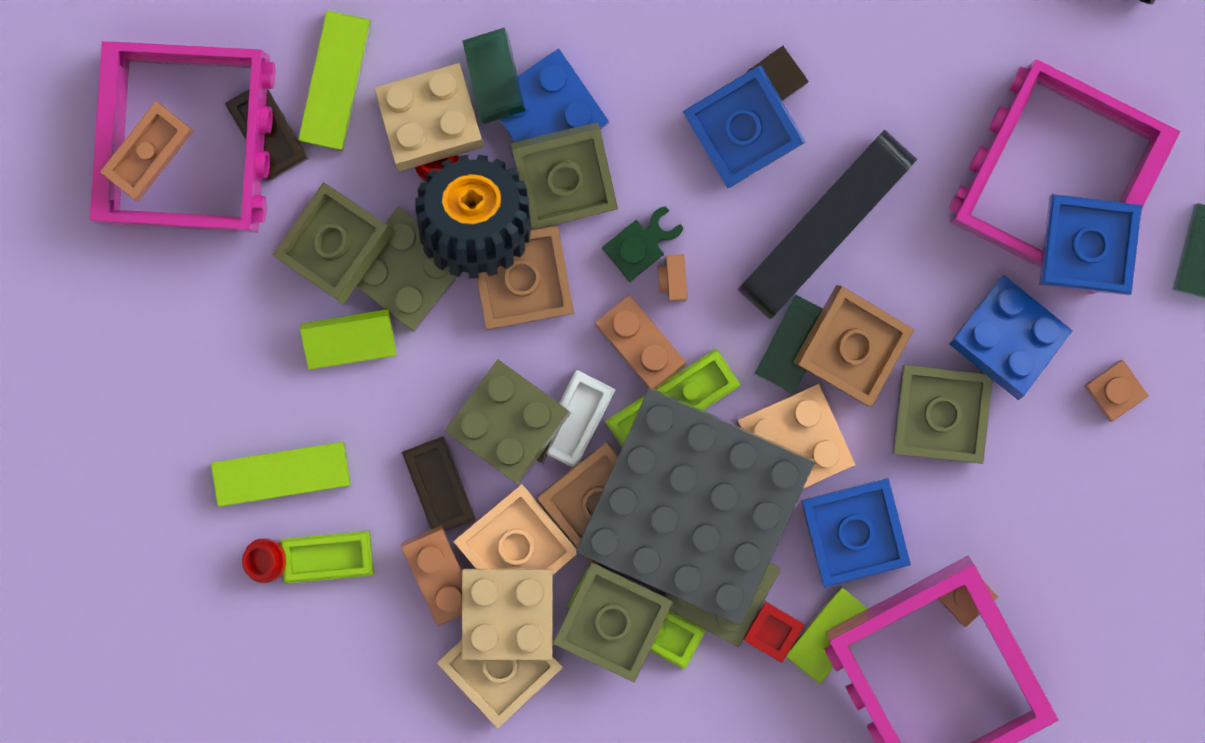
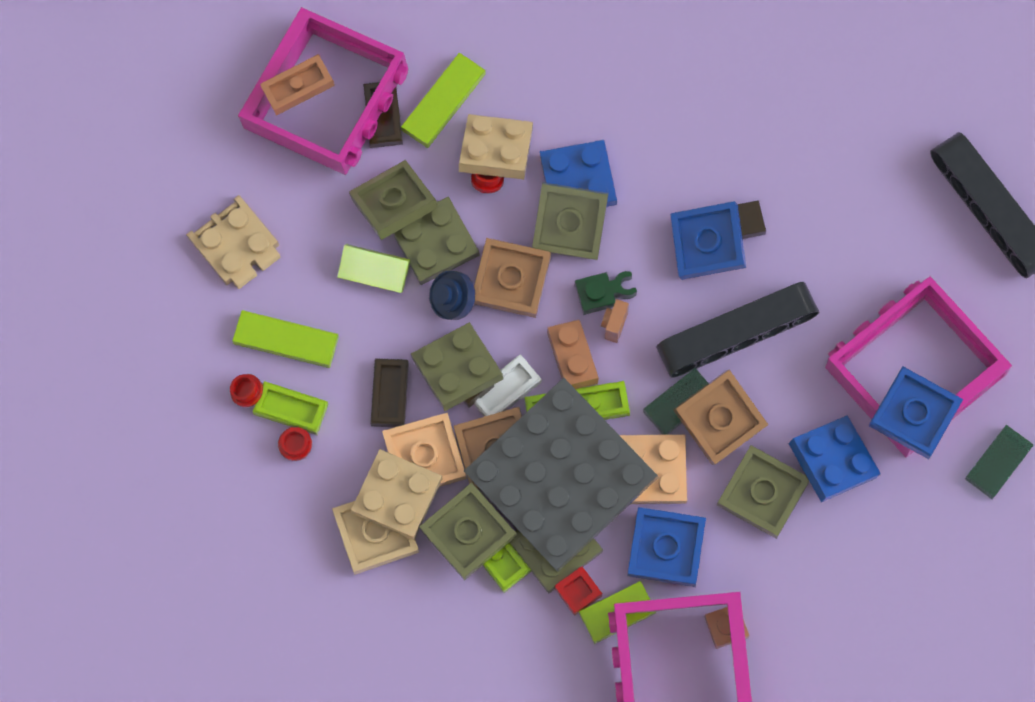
camera: 30 degrees right, 15 degrees down
nougat plate [401,525,462,626] -> none
black wheel [415,155,531,279] -> none
clear green tile [462,28,526,124] -> none
nougat plate [1084,360,1149,422] -> none
none -> tan plate [186,195,281,289]
none -> red plate [278,427,312,461]
none -> dark blue plate [429,271,475,320]

